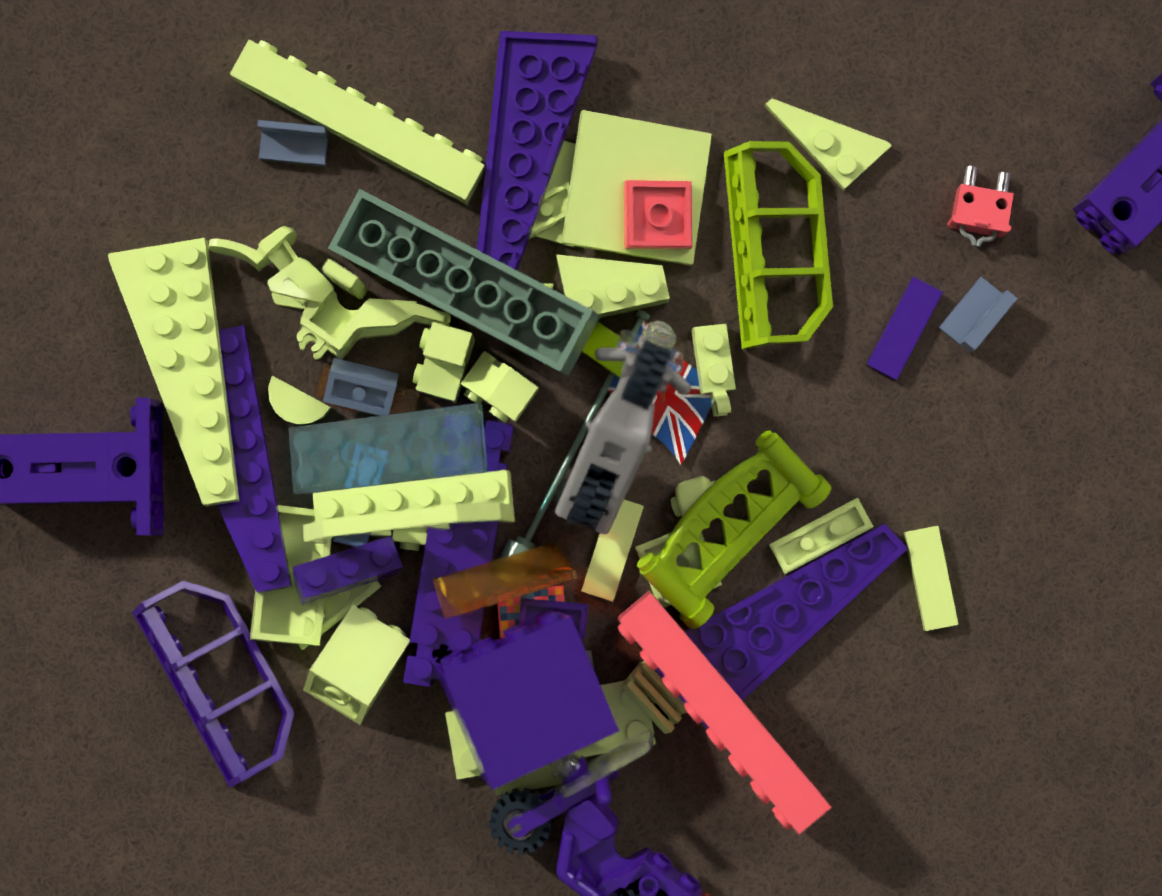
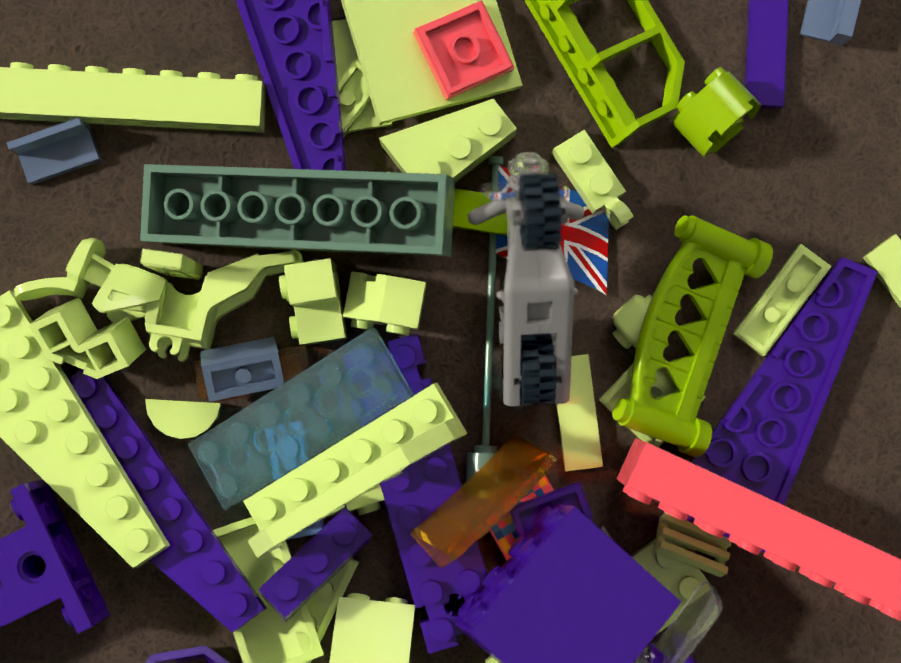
camera: 25 degrees left, 0 degrees up
none -> yellowish green brick [28,297,146,379]
none -> lime brick [672,67,761,158]

